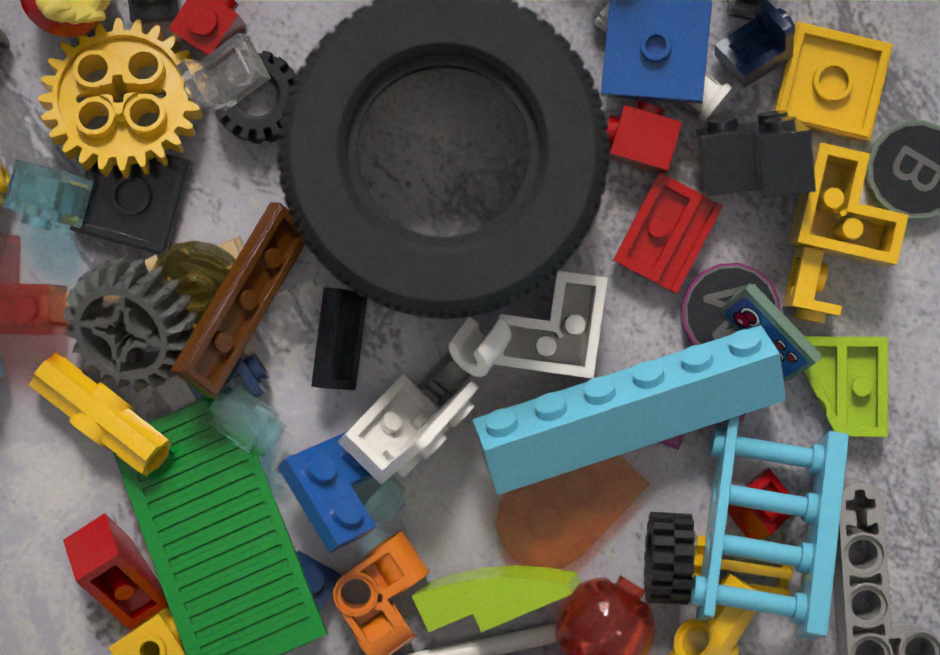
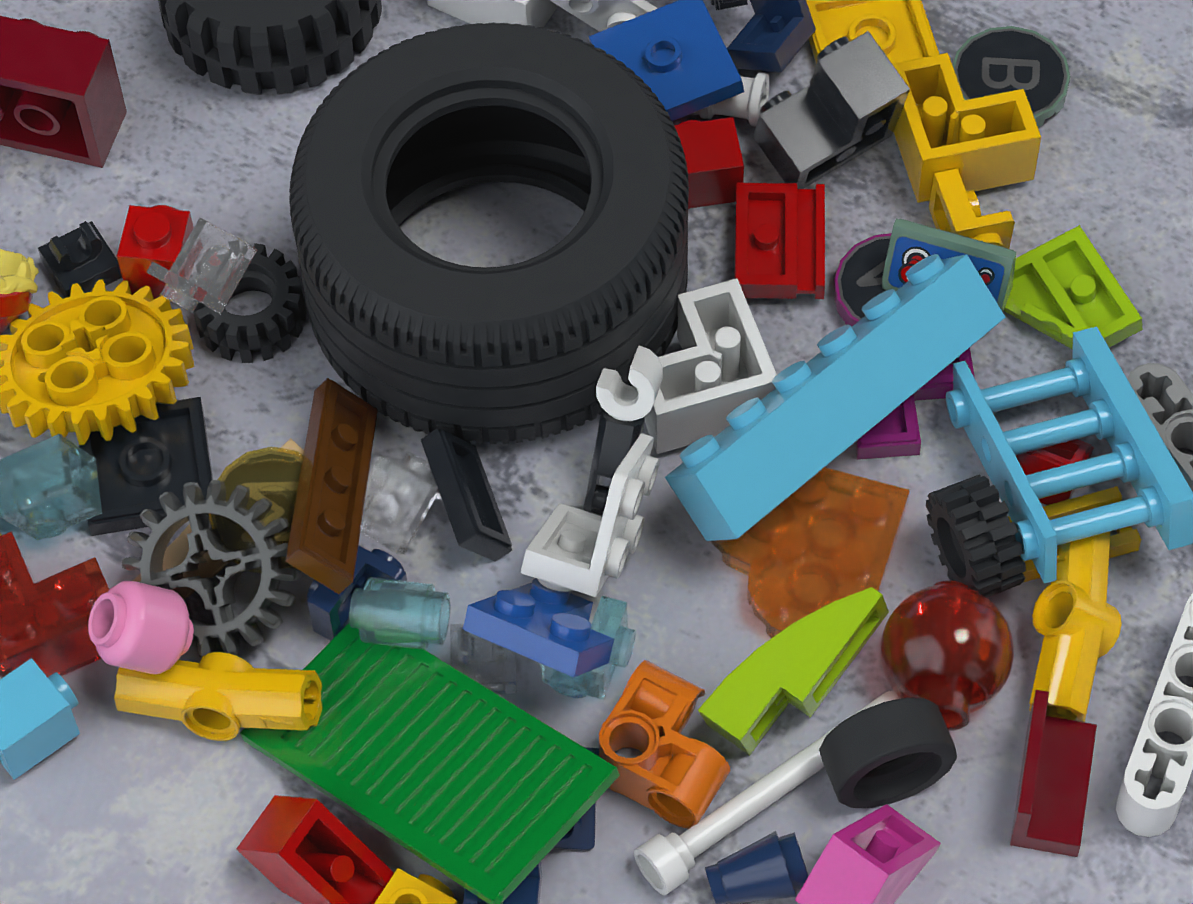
camera: 25 degrees left, 30 degrees down
none -> bright pink head [88,581,194,674]

